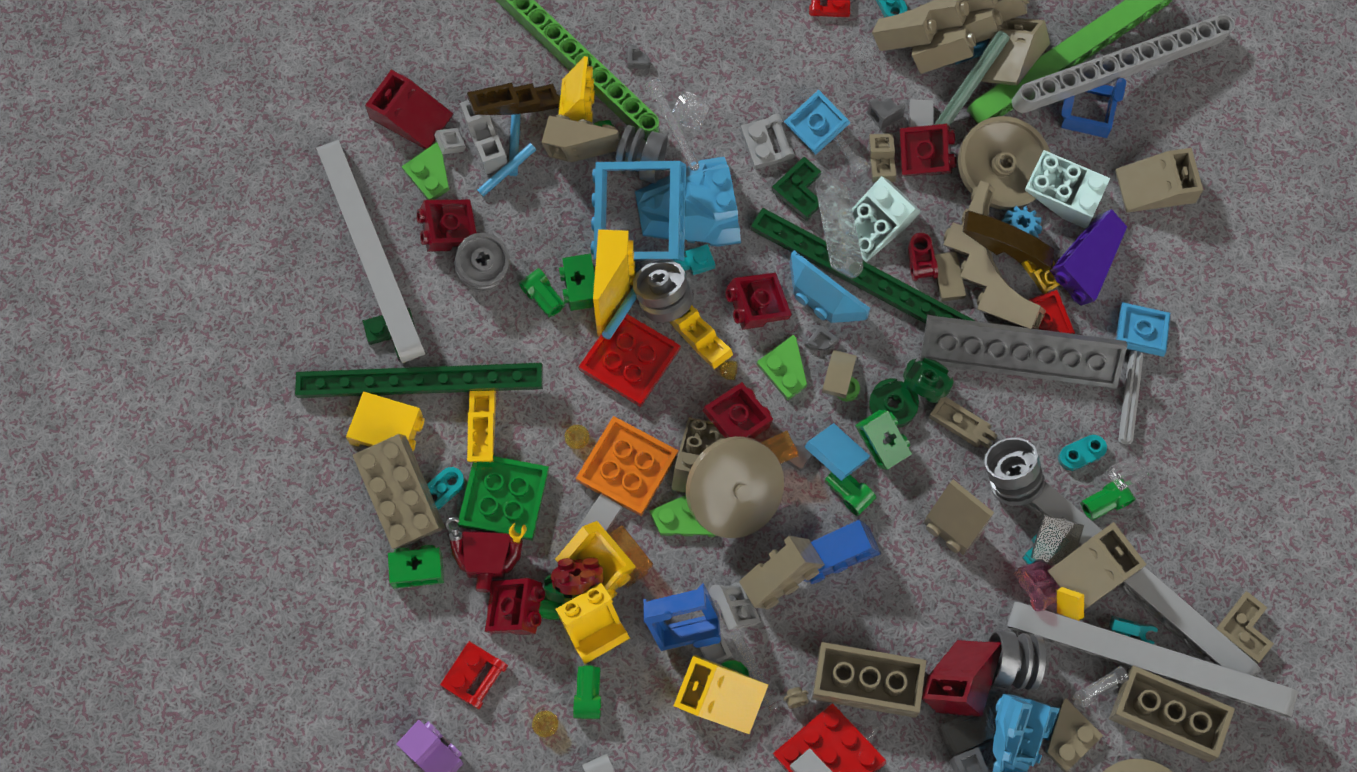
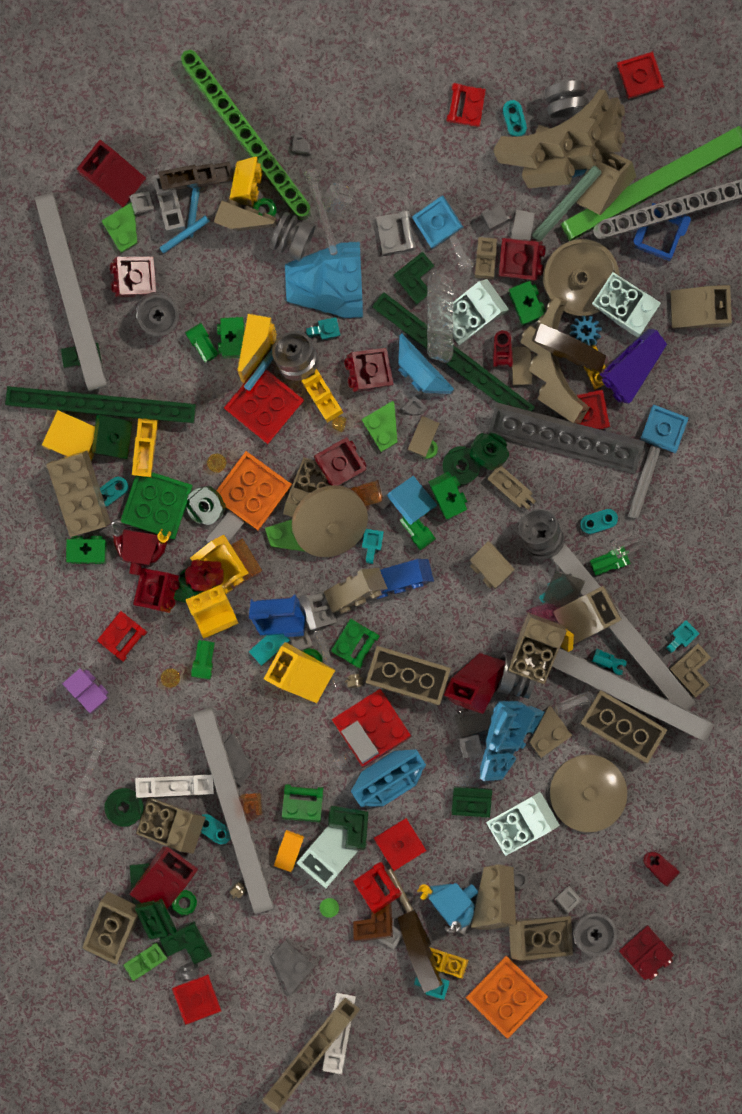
camera: 10 degrees right, 15 degrees up
dark azure window [591,161,686,261] -> none
none -> dark green plate [92,415,132,459]
none -> plate [187,486,226,525]
none -> teal plate [249,634,290,666]
none -> green plate [331,619,380,669]
none -> teal plate [362,529,384,564]
none -> green brick [508,281,546,327]
none -> dark tan slope [508,612,567,684]
none -> teal plate [666,620,700,653]

